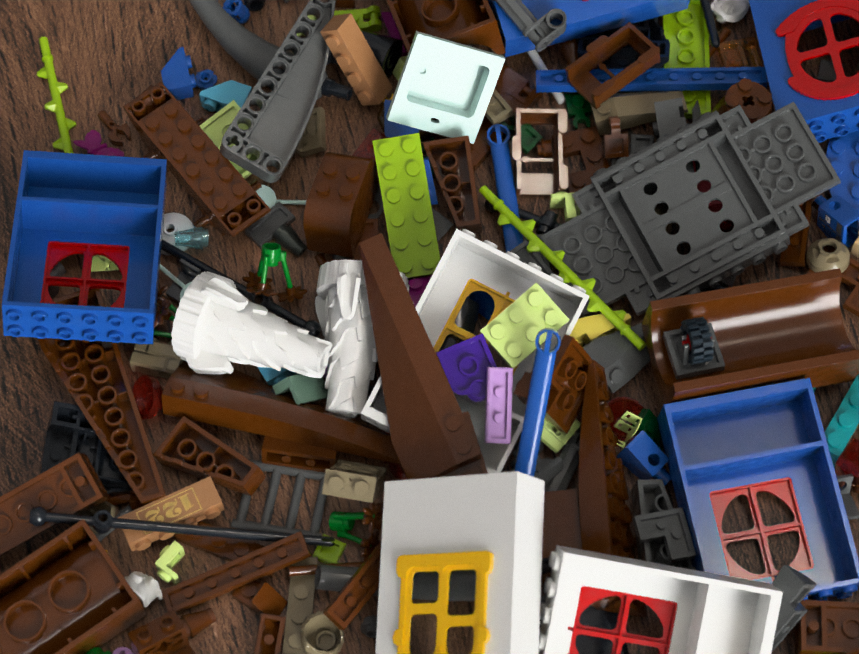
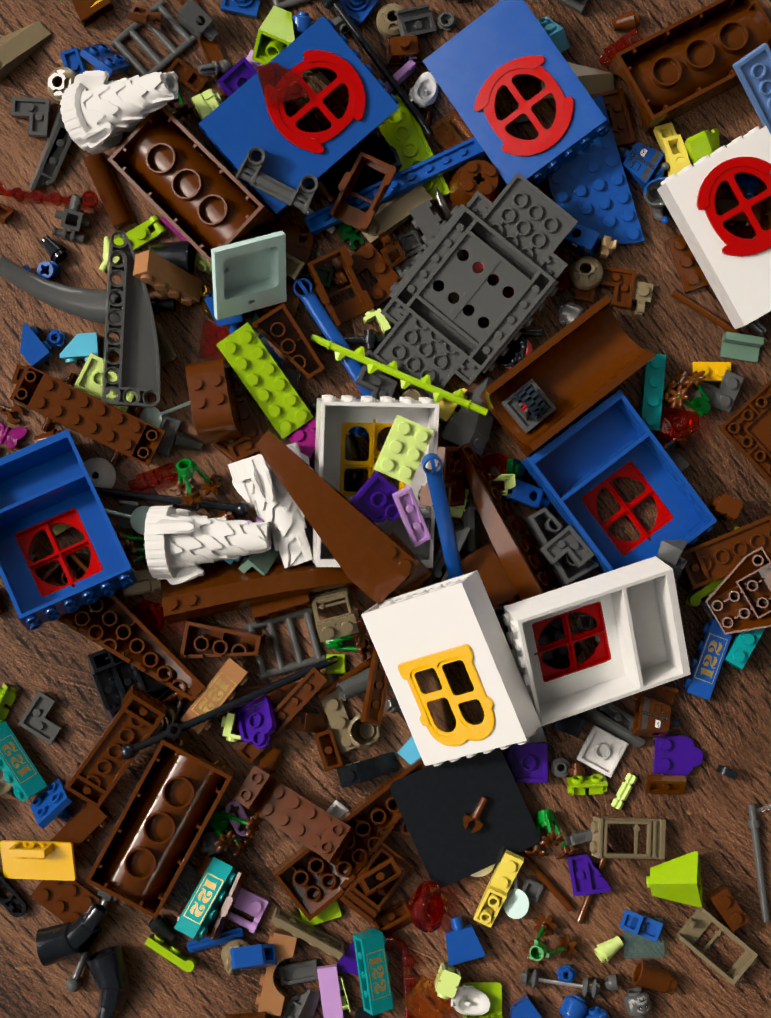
camera: 30 degrees left, 20 degrees up
white hat [124,571,163,607] -> none
clear light blue cone [175,226,209,250] -> none
none -> clear red hinge [128,462,178,491]
none -> dark purple plate [235,695,277,749]
none -> dark grey plate [576,613,596,632]

